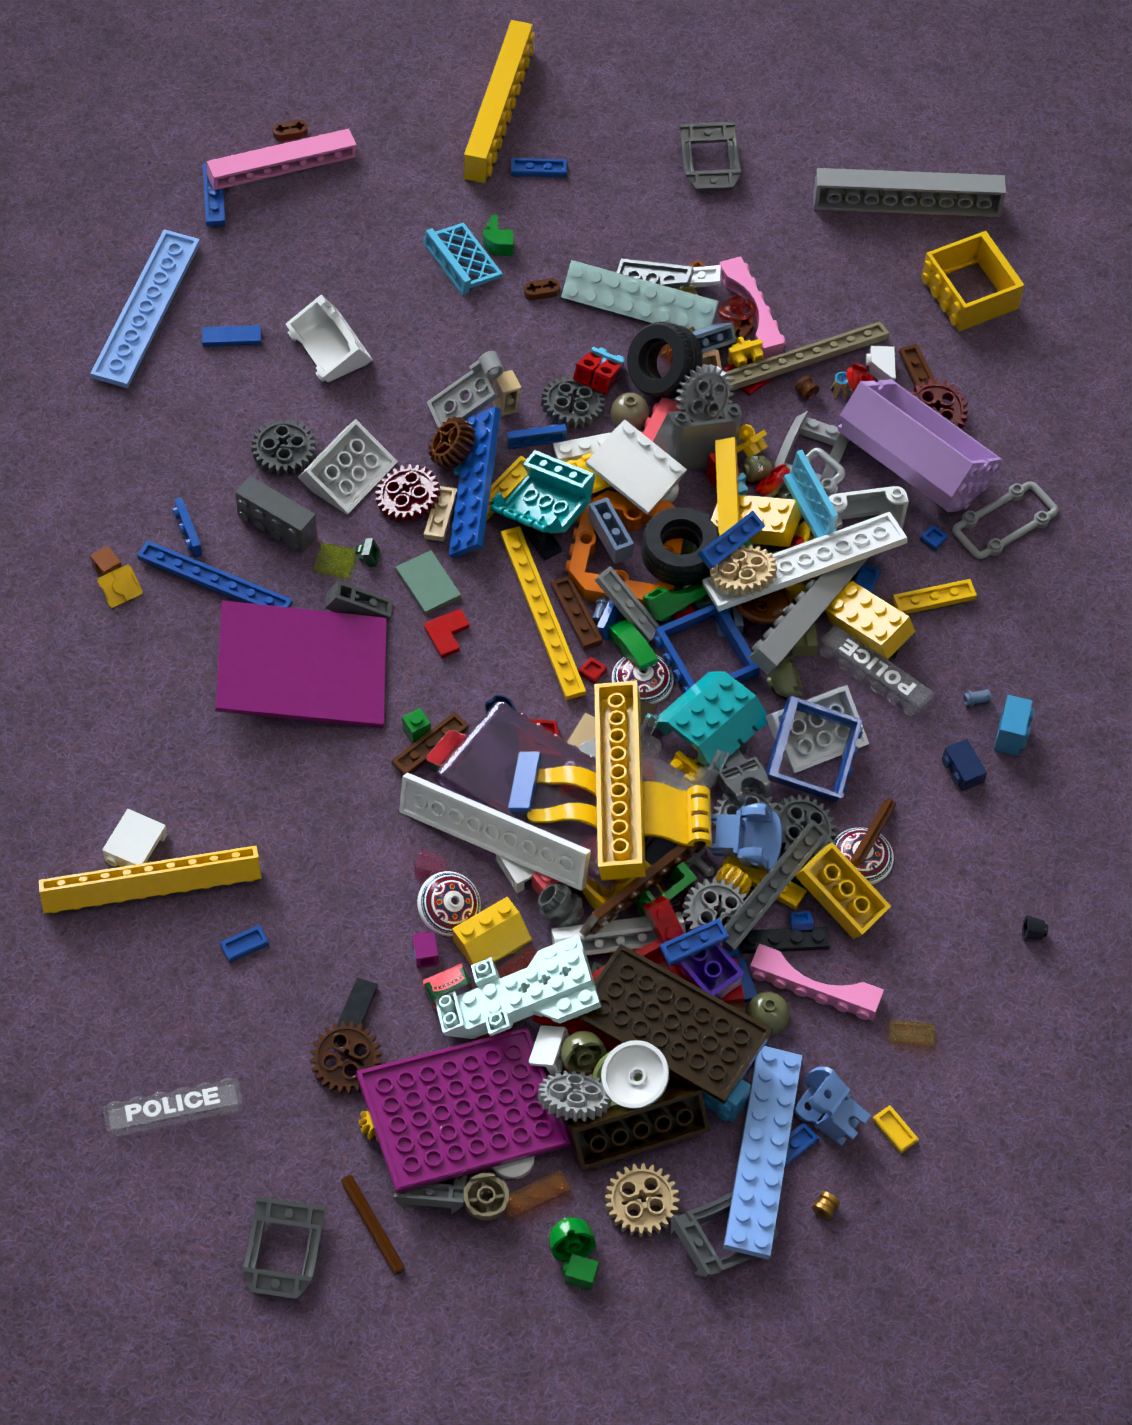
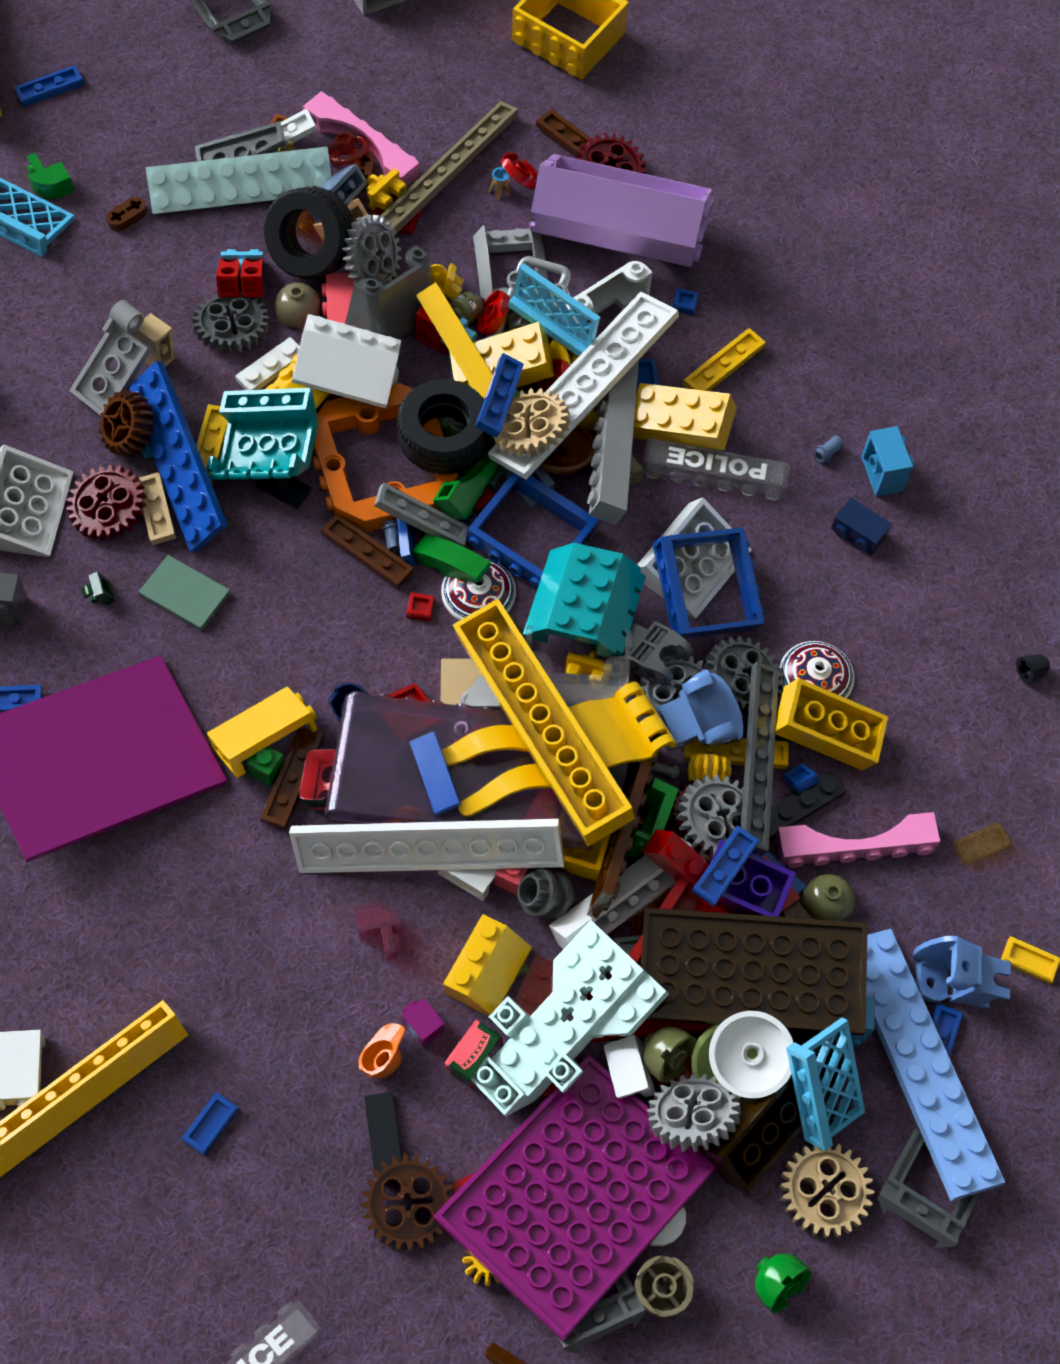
camera: 30 degrees left, 5 degrees up
clear neon green piece [314,543,356,578] -> none
dark grey slope [325,580,393,619] -> none
dish [417,871,481,937] -> none
red tile [424,609,470,659] -> none
yellow plate [500,526,586,700] -> none
clear orange plate [505,1169,571,1220] -> none
blue plate [506,424,567,450] -> none
green brick [562,1254,599,1290] -> none
sand blue brick [588,497,634,564] -> none
olive cylinder [767,656,803,699] -> none
reddish brown wheel [795,376,820,401] -> none
pearl gold wheel [811,1191,840,1220] -> none
reddish brown axle [850,798,896,867] -> none
white slope [866,346,896,382] -> none
light grey bar [952,482,1059,559] -> none
none -> yellow panel [207,686,318,778]
none -> orange piece [358,1023,406,1079]
none -> medium azure fence [786,1018,865,1151]

